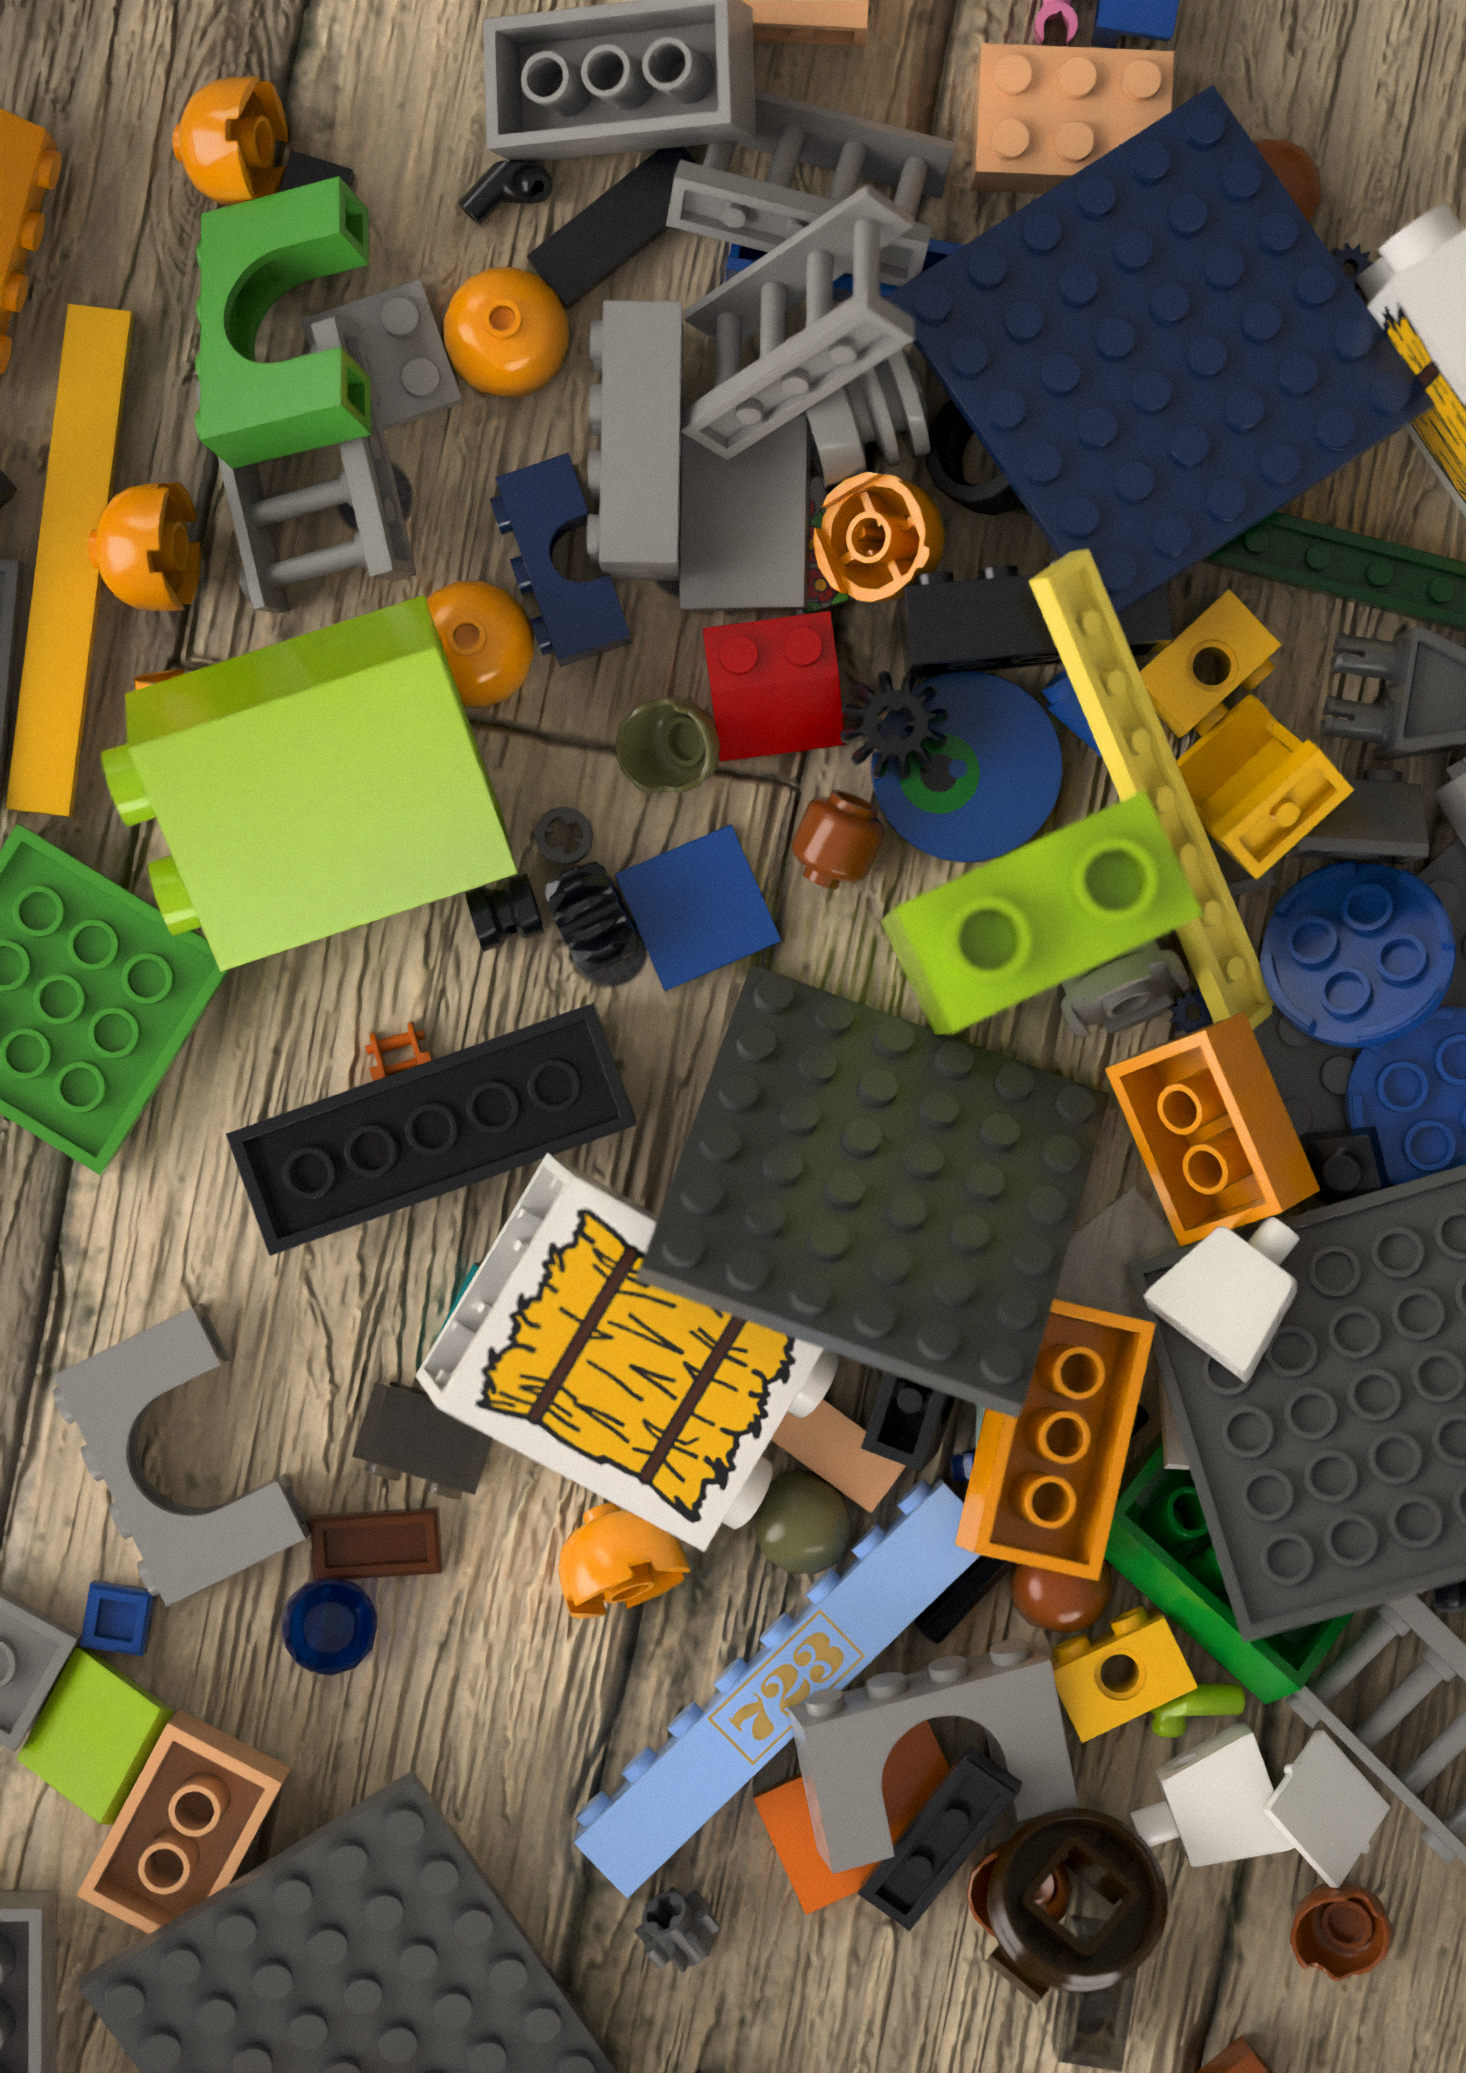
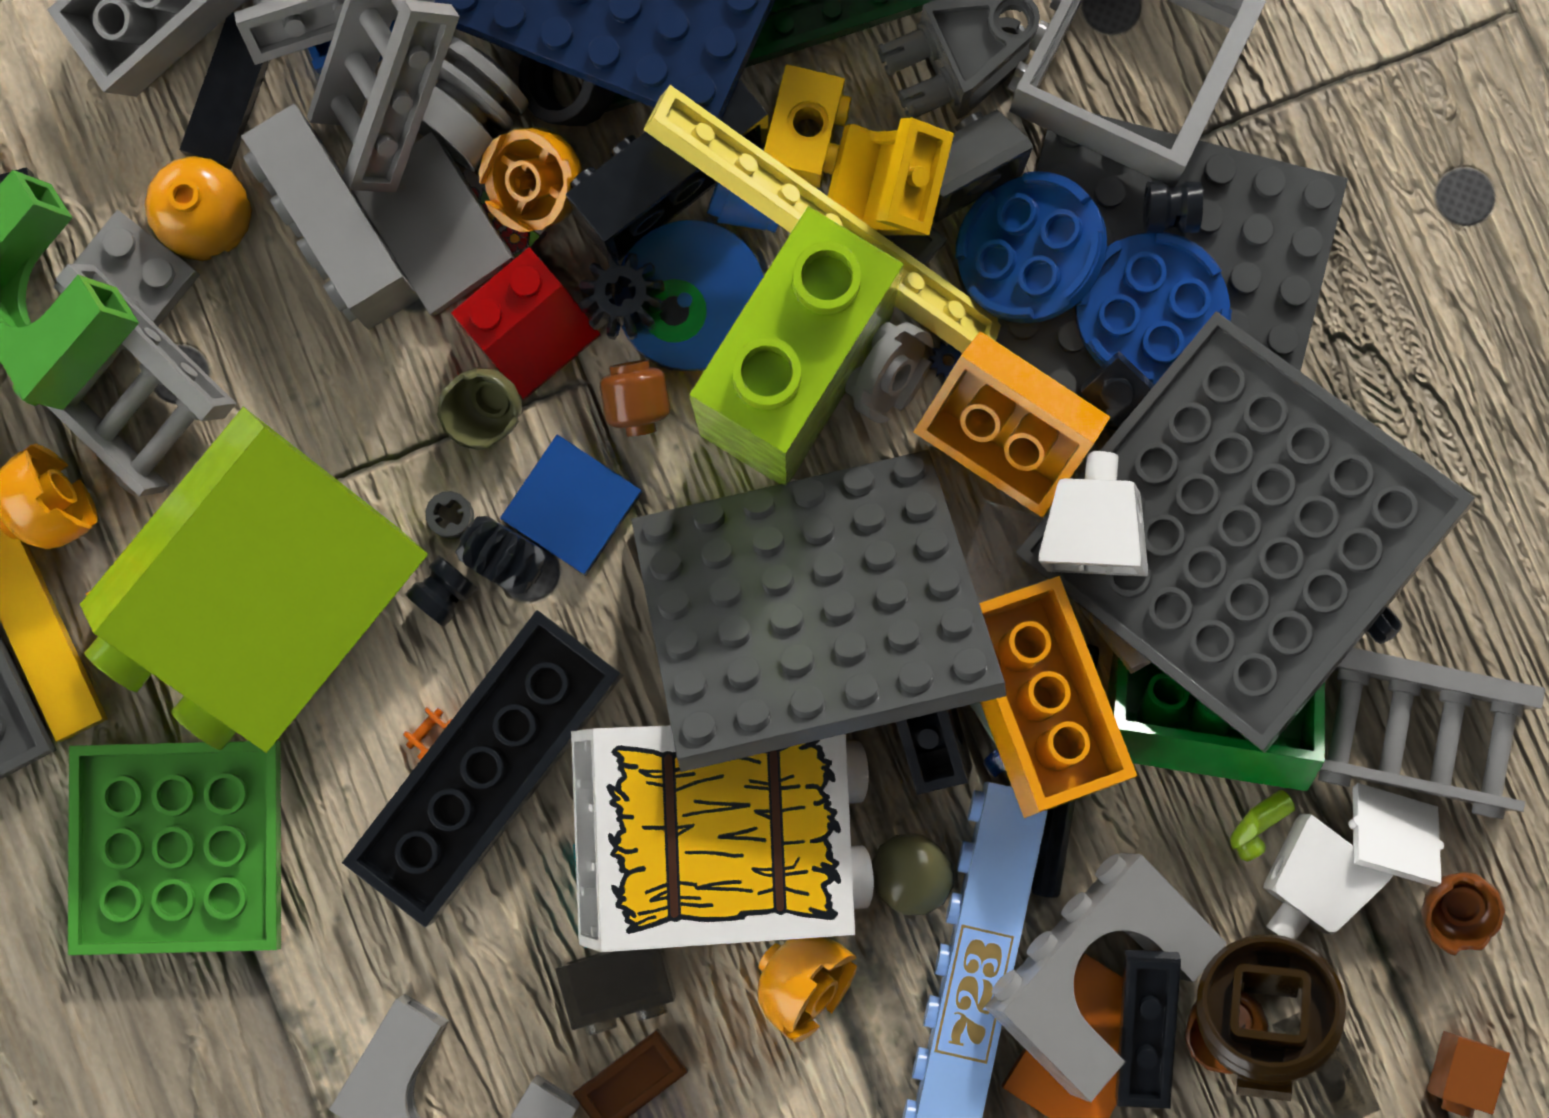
camera: 30 degrees left, 5 degrees down
light orange cylinder [426,581,535,708] -> none
black arm [457,160,553,225] -> none
dark blue arch [489,453,632,667] -> none
light nougat tile [771,1398,906,1514] -> none
dark orange hair [1009,1558,1114,1633] -> none
yellow brick [1050,1606,1198,1743] -> none

